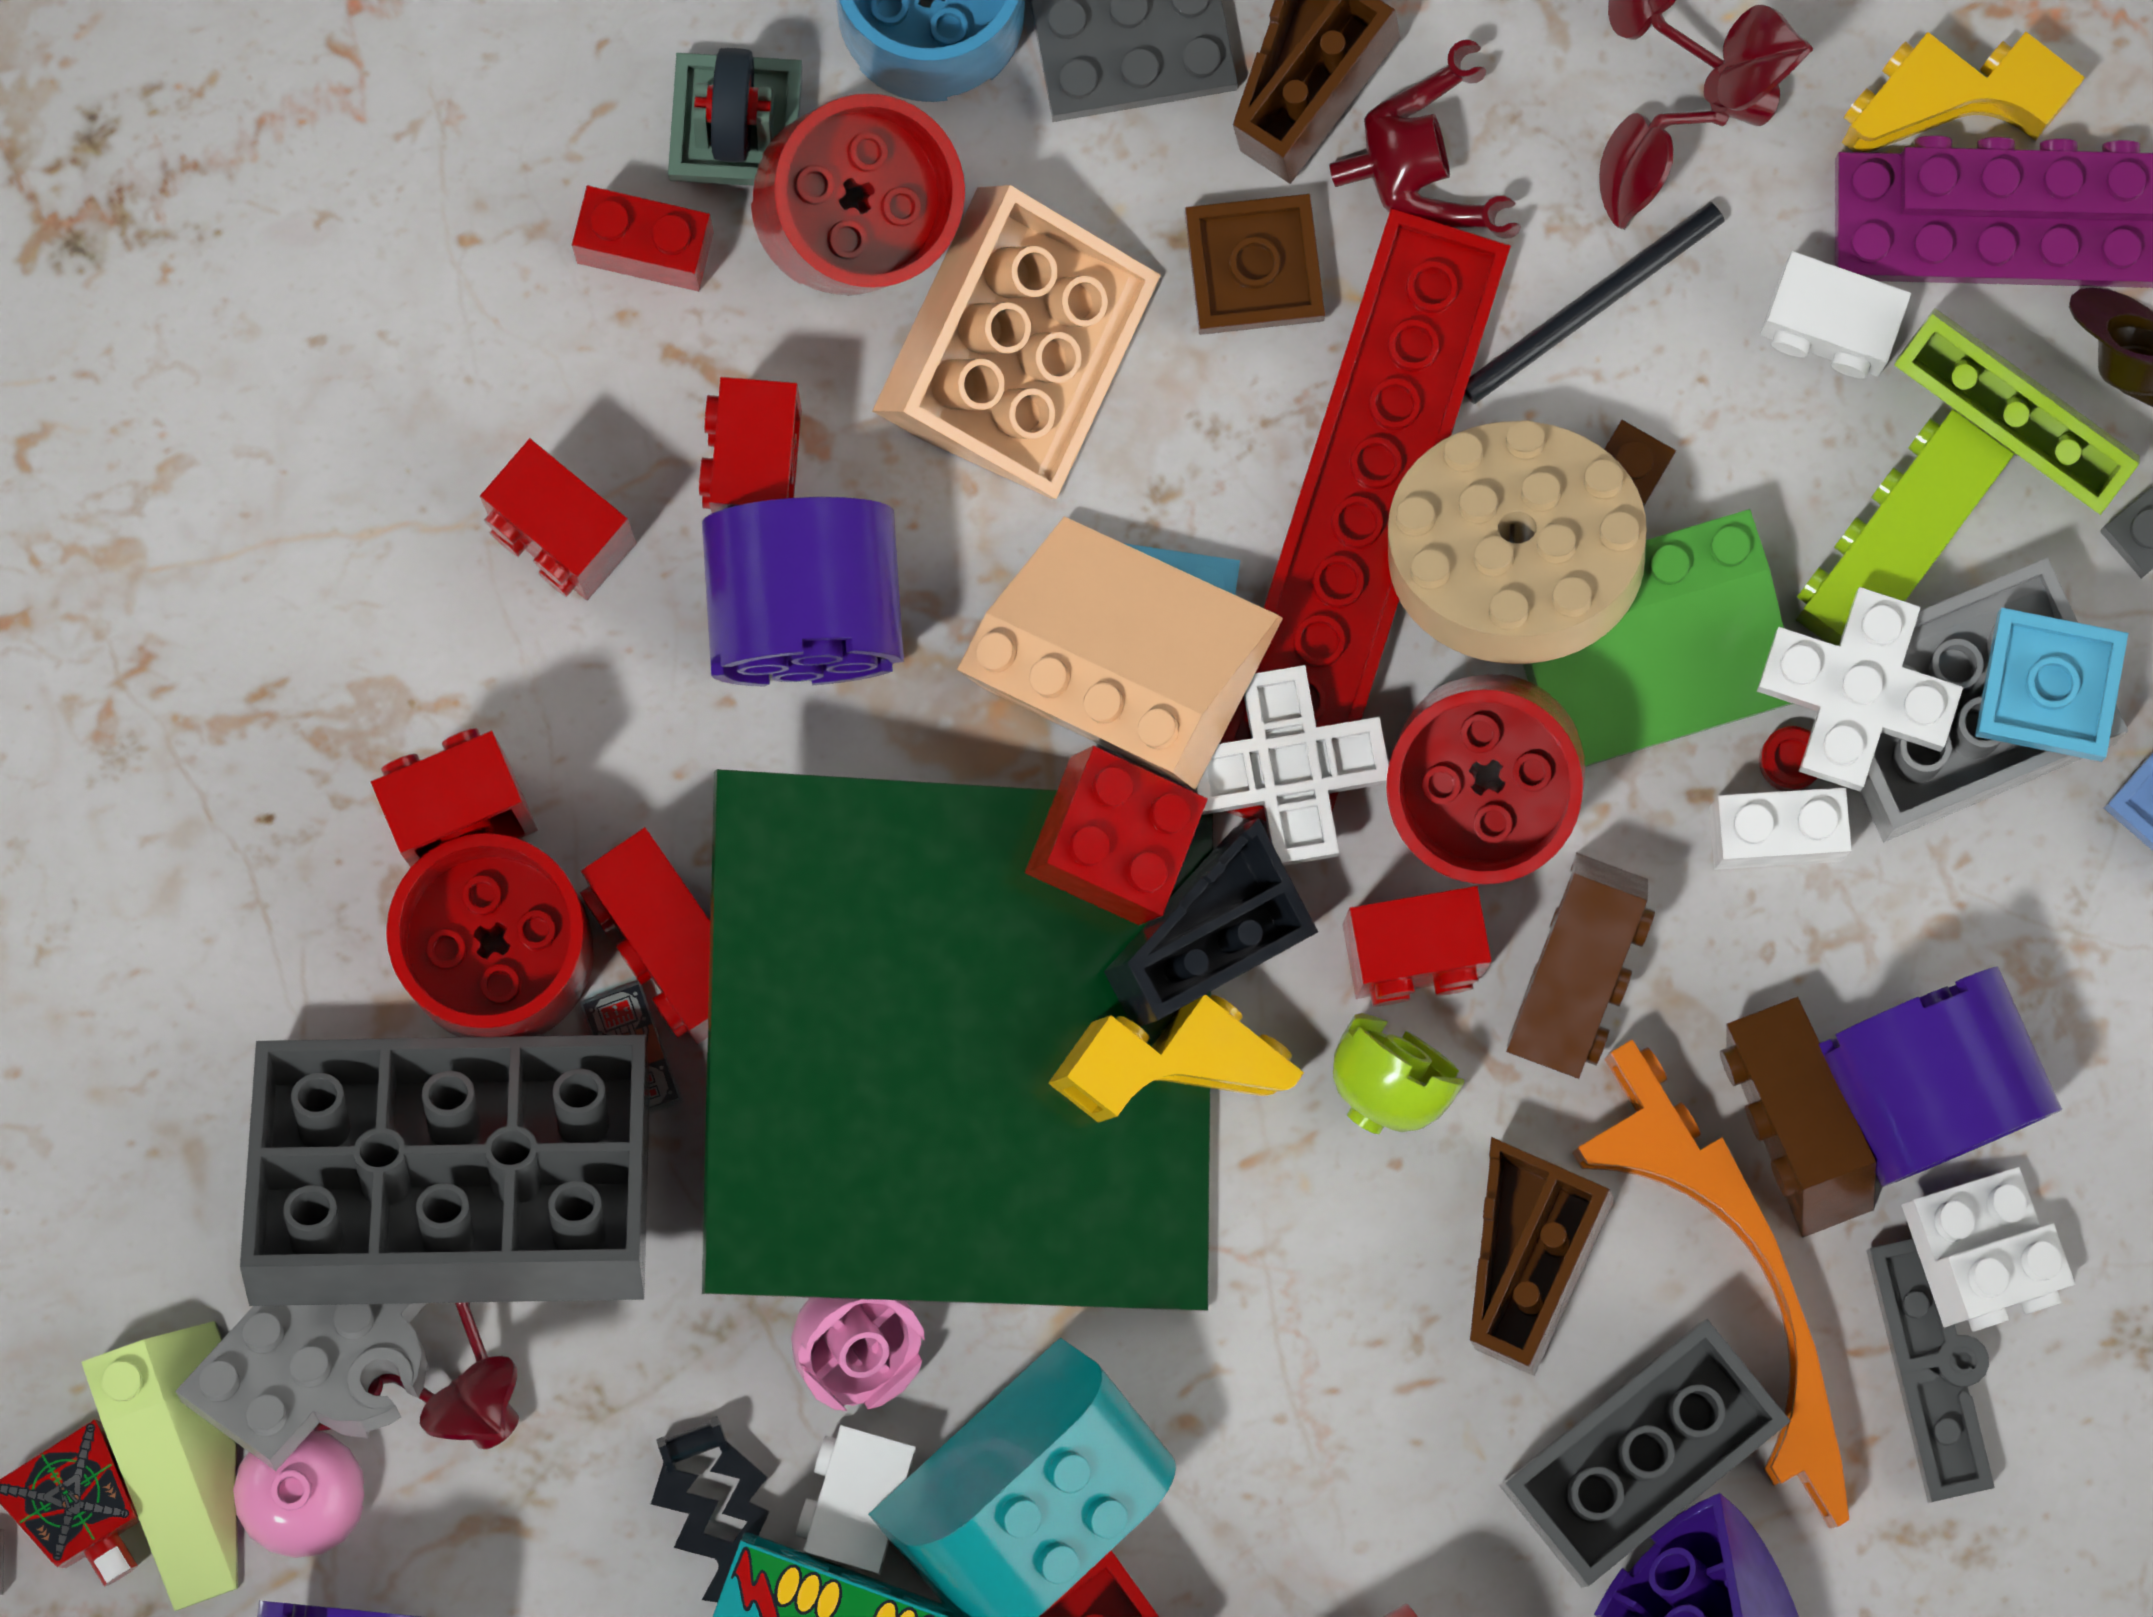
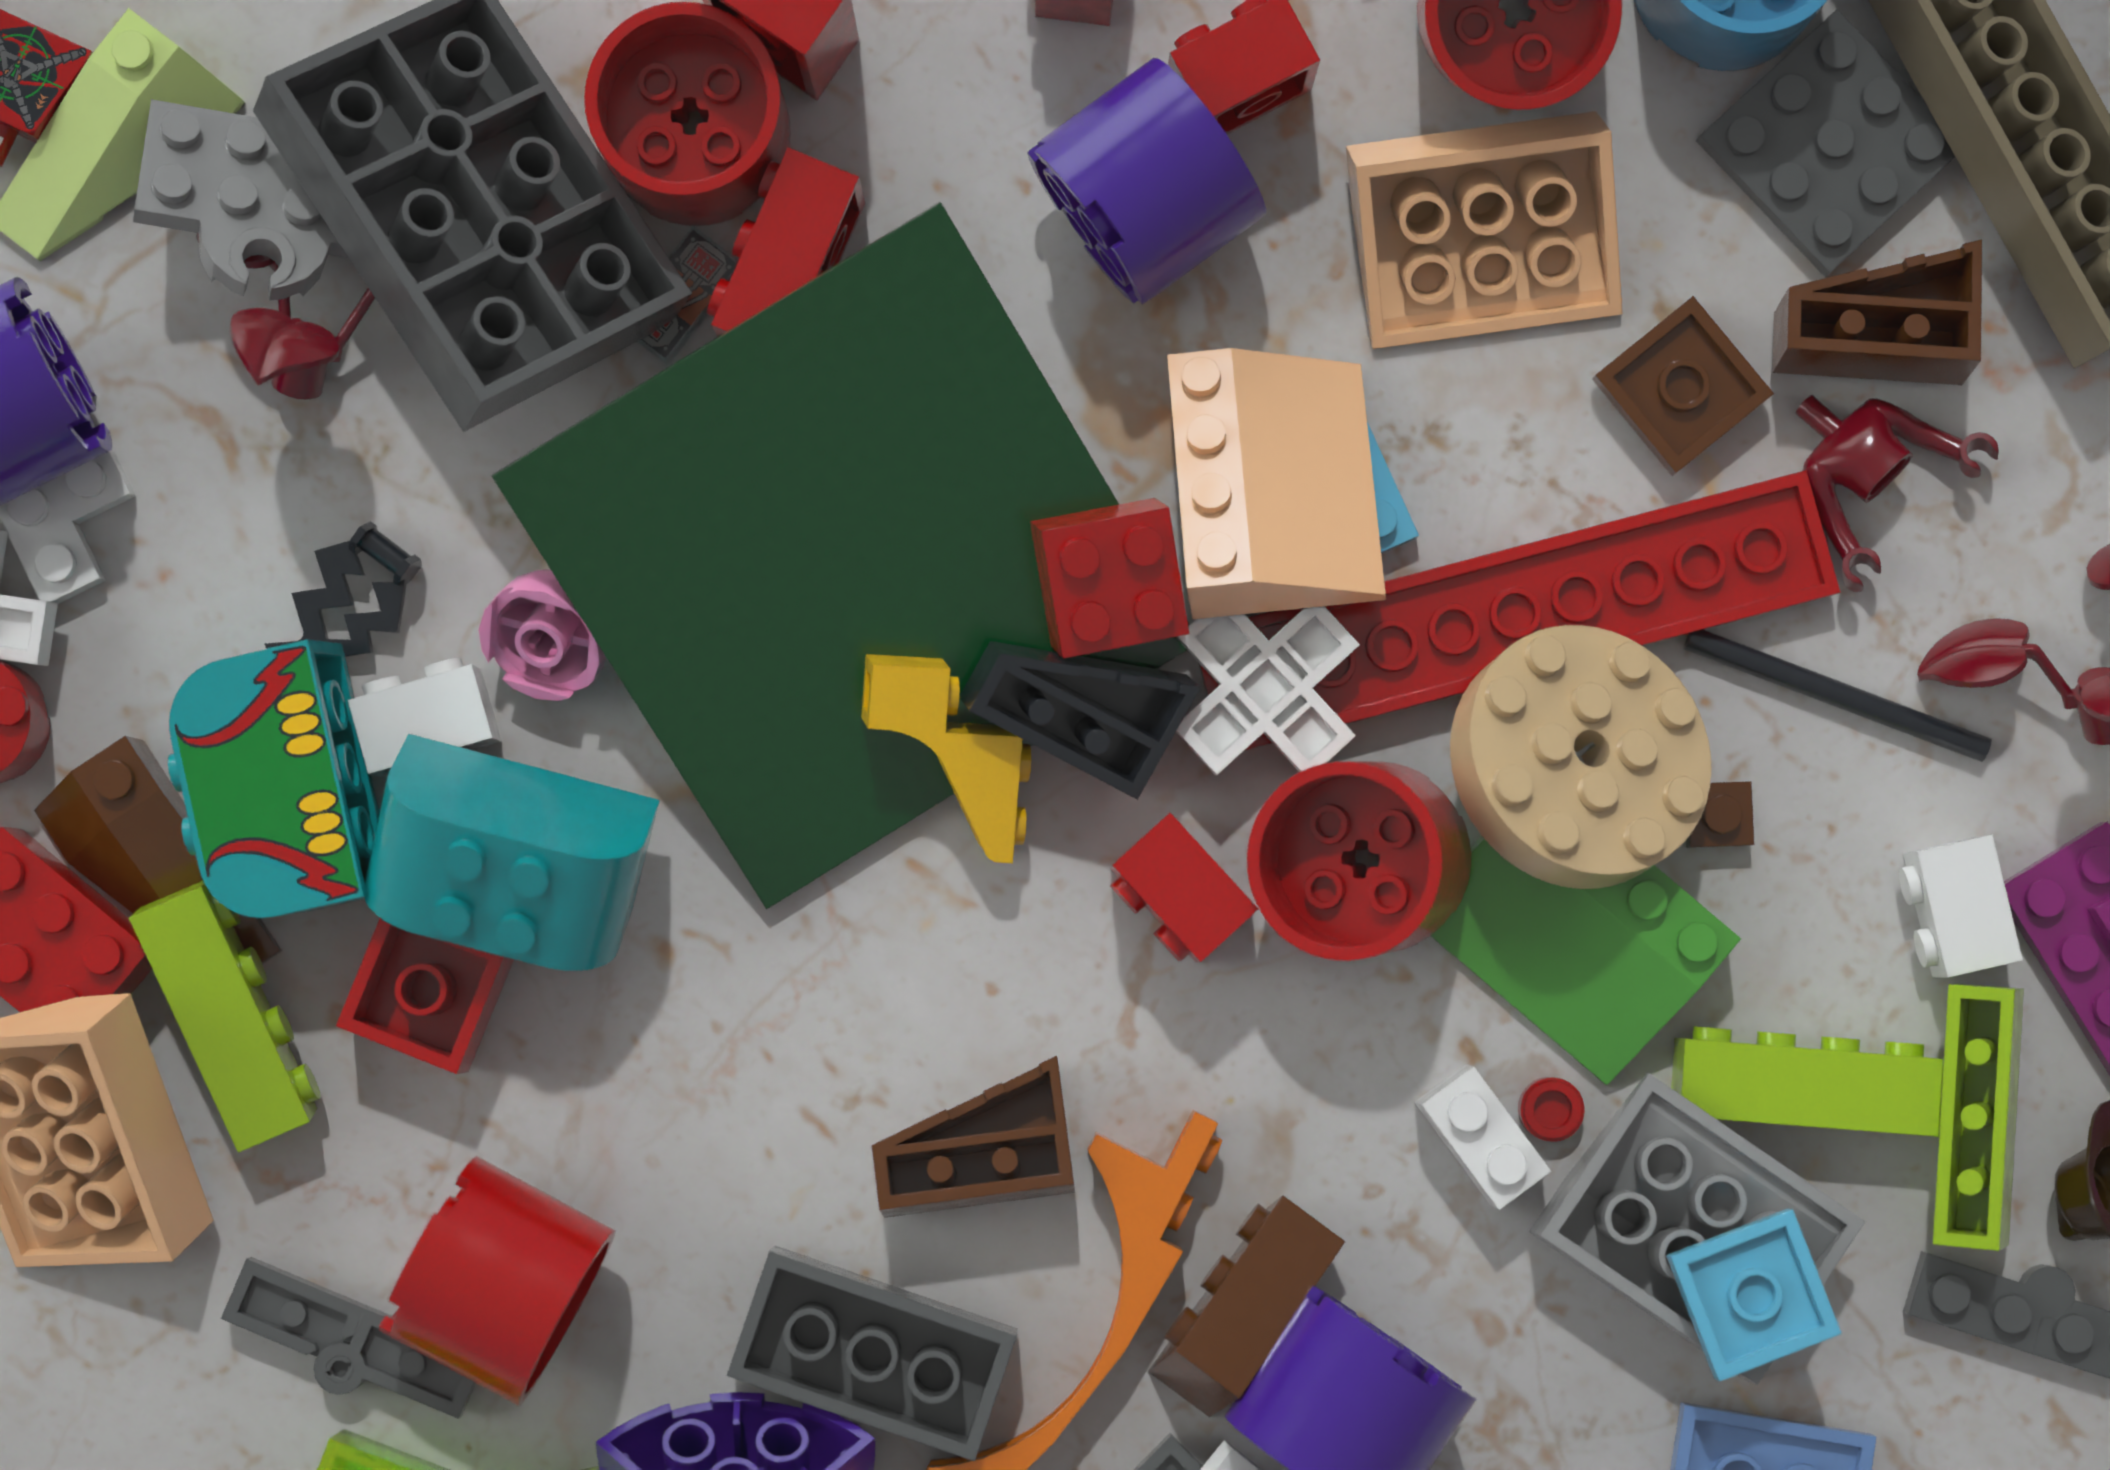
camera: 60 degrees right, 5 degrees up
bright pink cylinder [233,1430,365,1558] -> none
lime cylinder [1333,1013,1465,1134] -> none
reddish brown wedge [1506,852,1655,1079] -> none
white plate [1757,587,1963,791] -> none

